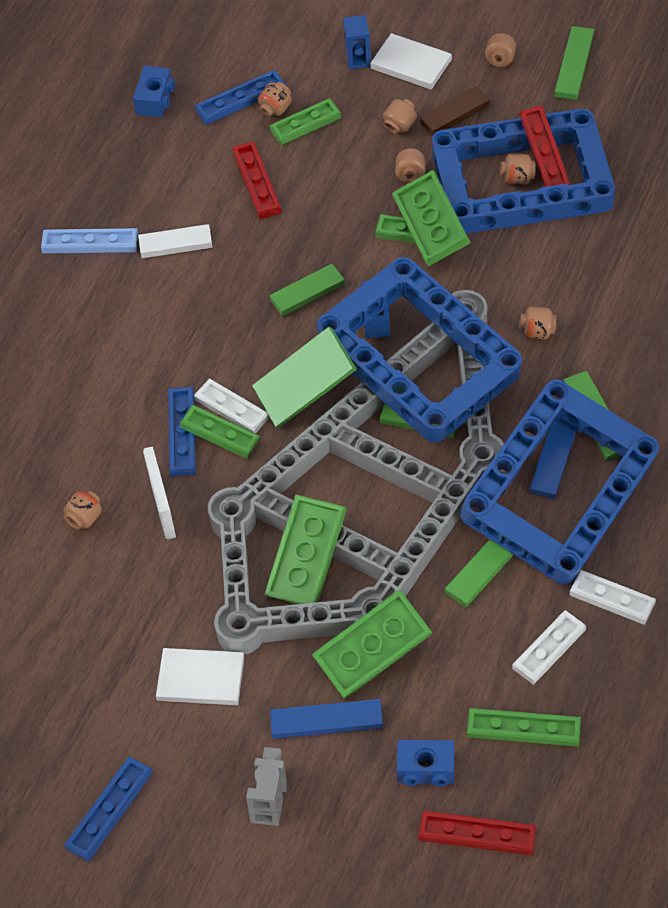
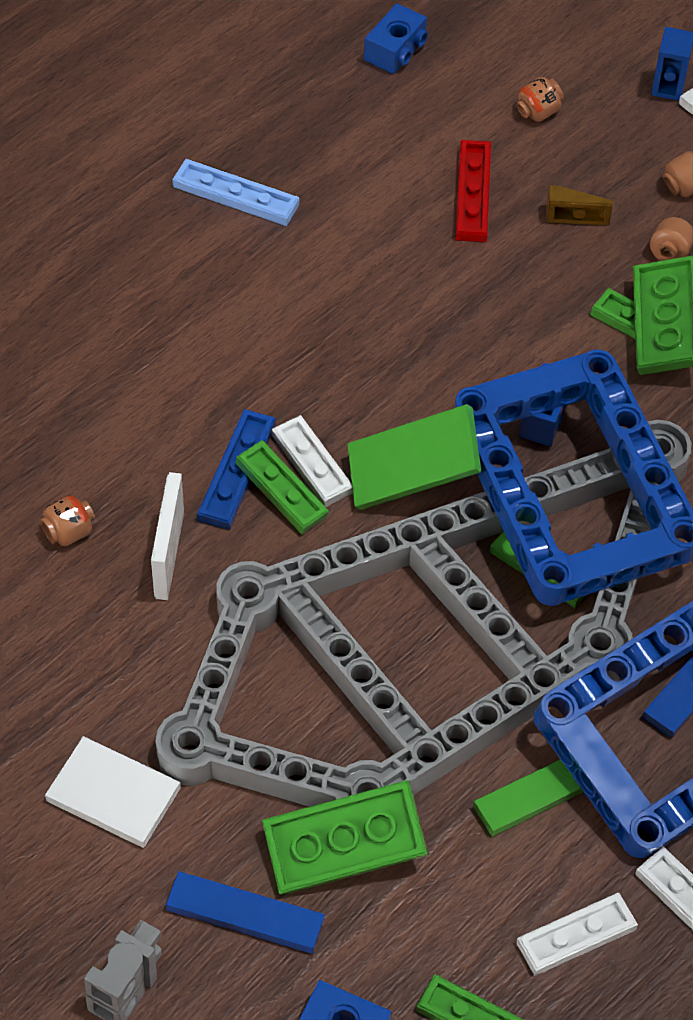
camera: 15 degrees right, 0 degrees up
white tile [138,224,213,258] -> none
blue tile [194,70,285,125] -> none
bright green tile [264,495,347,605] -> none
bright green tile [269,98,341,145] -> none
bright green tile [269,264,345,317] -> none
none -> pearl gold slope [546,185,613,225]

